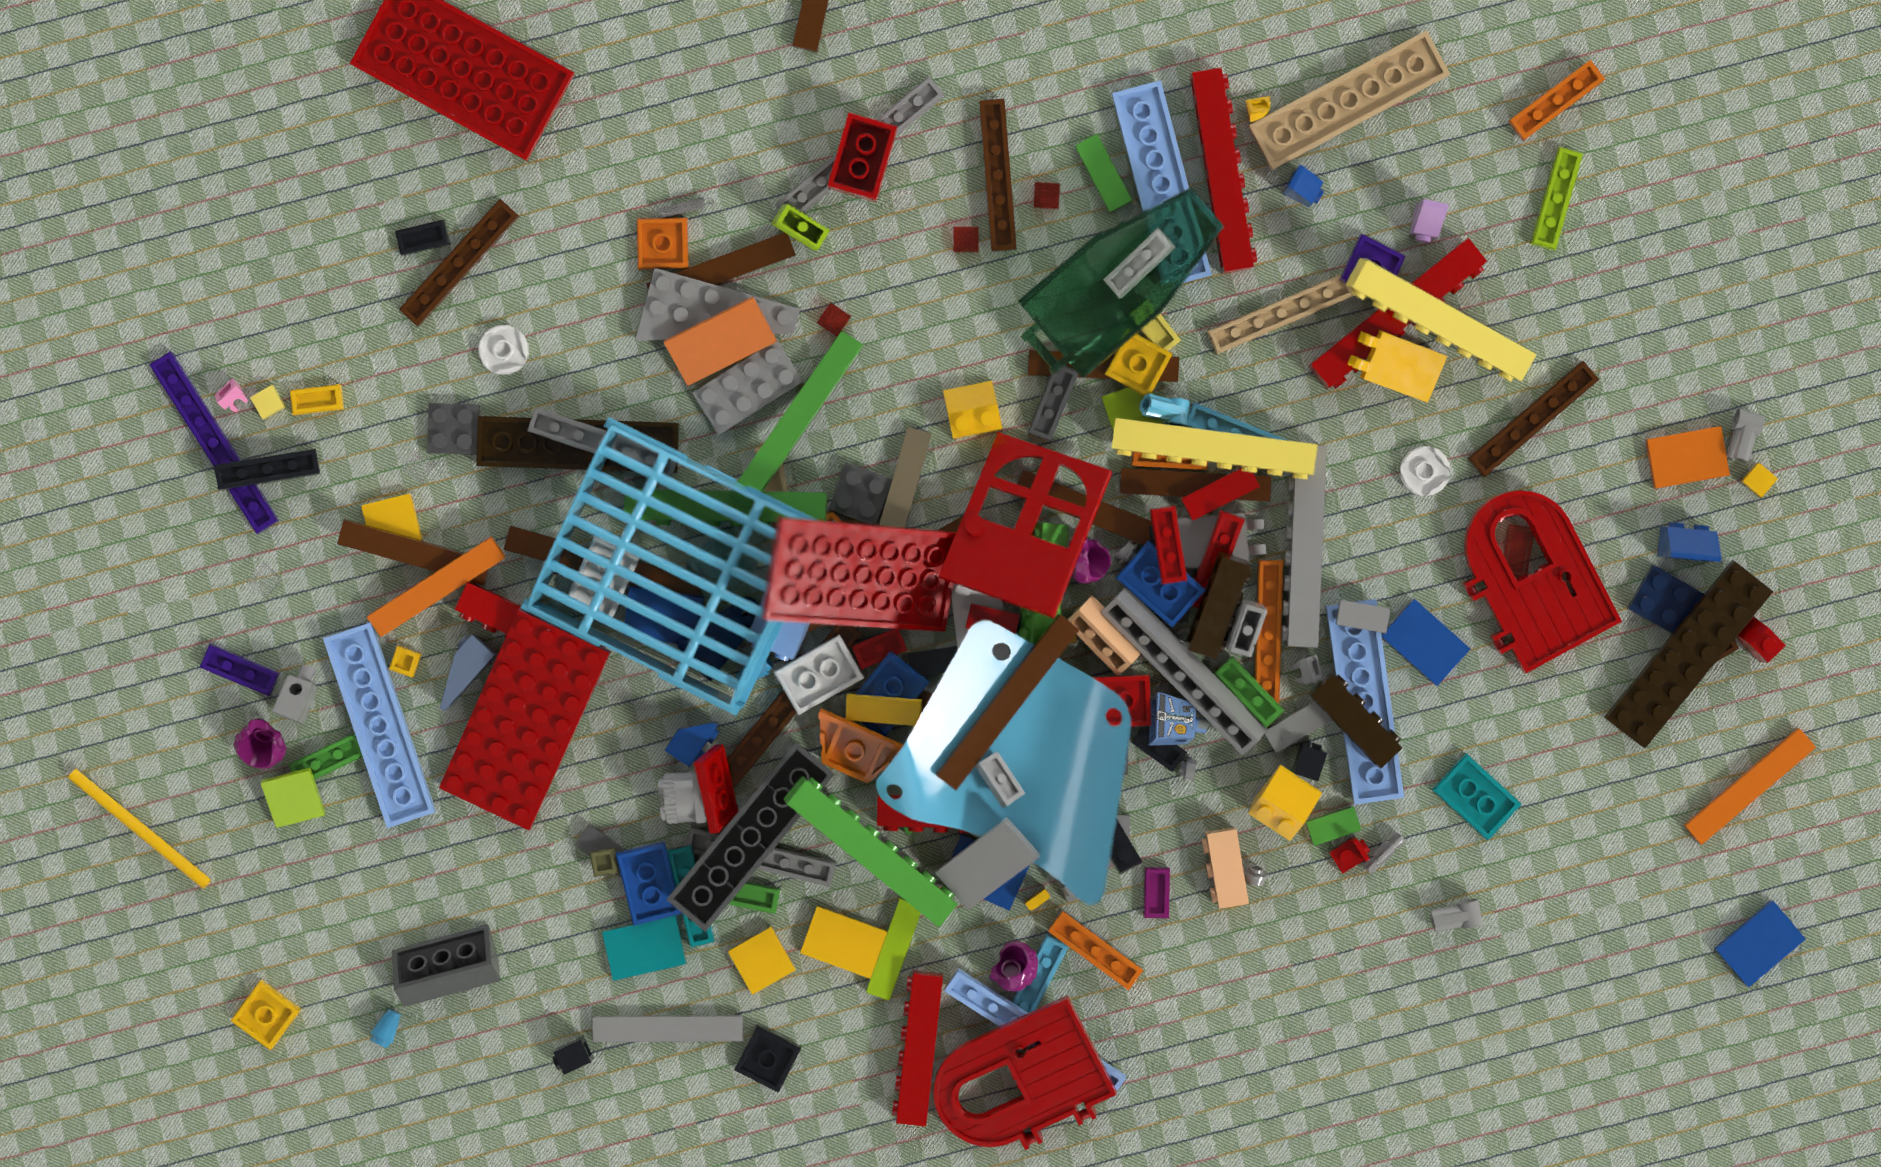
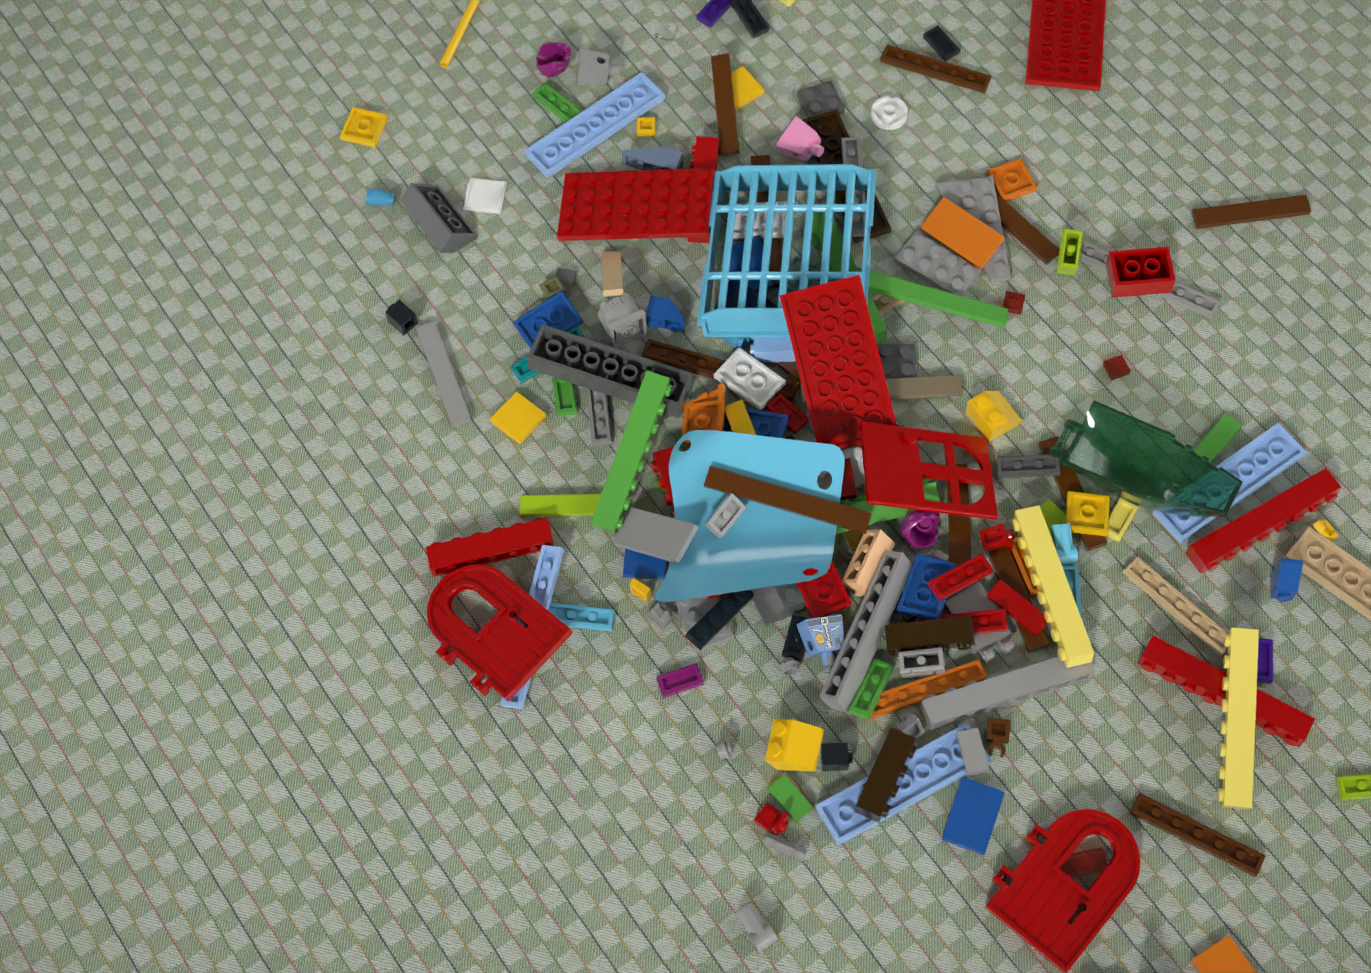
camera: 75 degrees right, 25 degrees down
dark purple tile [200,644,280,696] -> none
lime tile [260,768,326,828] -> none
yellow tile [290,384,344,416] -> none
orange tile [367,536,506,637] -> none
teal tile [602,915,687,981] -> none
light grey piece [651,197,714,218] -> none
red tile [694,744,739,834] -> none
black tile [734,1024,802,1093] -> none
yellow tile [800,905,888,979] -> none
reddish brown plate [979,99,1017,252] -> none
magenta hair [989,941,1038,992] -> none
clear red tile [1033,182,1060,210] -> none
orange plate [1048,910,1144,990] -> none
white tile [1103,228,1176,299] -> none
light nougat brick [1201,827,1249,909] -> none
light grey tile [1264,701,1332,753] -> none
yellow tile [1348,330,1448,403] -> none
white tile [1399,446,1450,496] -> none
lavender slope [1409,199,1449,243] -> none
teal tile [1431,753,1522,841] -> none
none -> white piece [463,178,507,214]
none -> tan tile [601,251,623,297]
none -> bright pink torso [776,116,824,162]
none -> red bracket [979,523,1014,552]
none -> reddish brown plate [986,717,1010,758]

